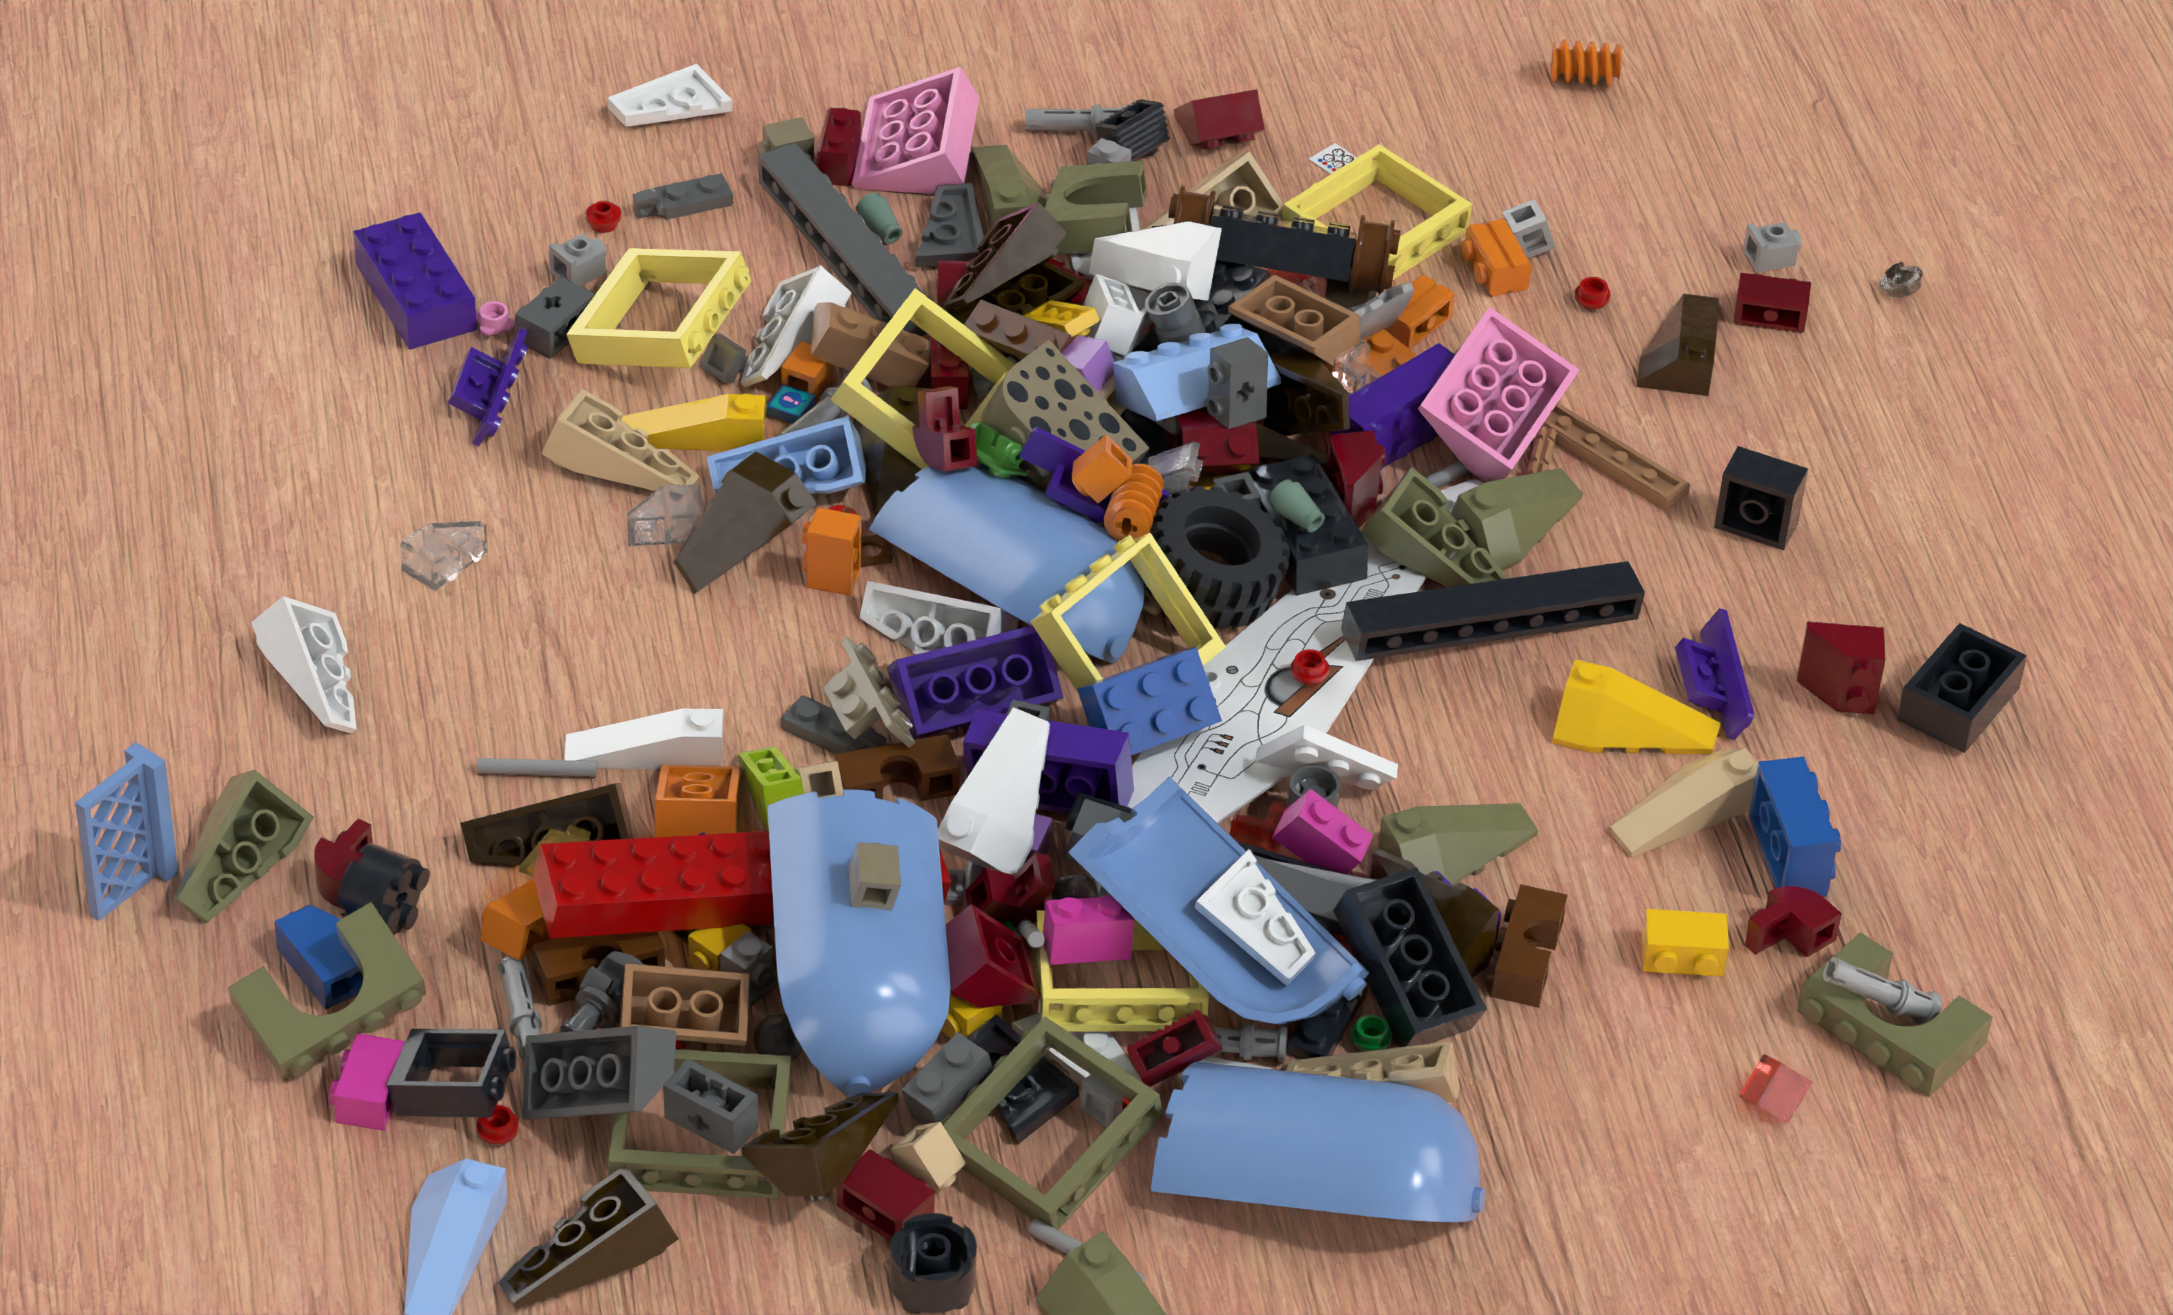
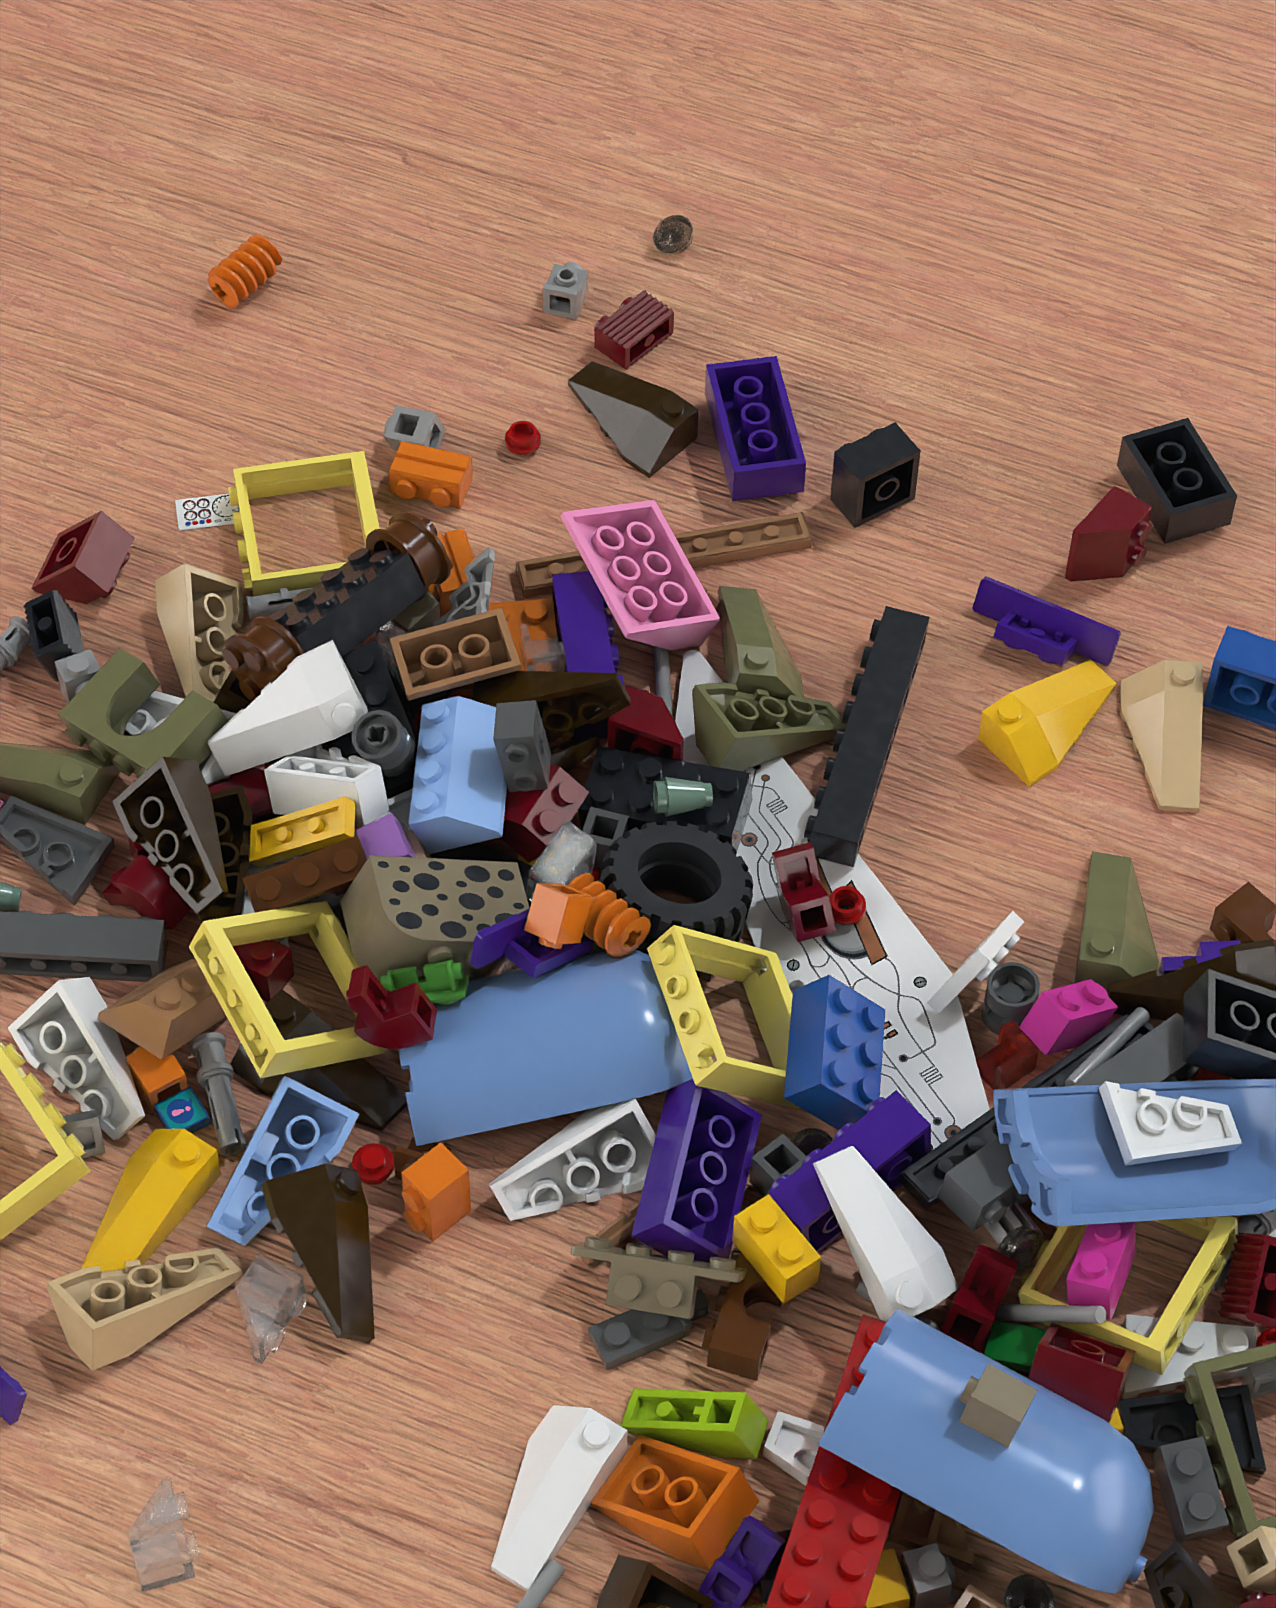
camera: 55 degrees left, 10 degrees up
tan brick [794,761,843,798] -> none
none -> dark purple brick [705,356,806,501]
none -> yellow brick [732,1194,821,1304]
none -> dark red brick [772,842,836,942]

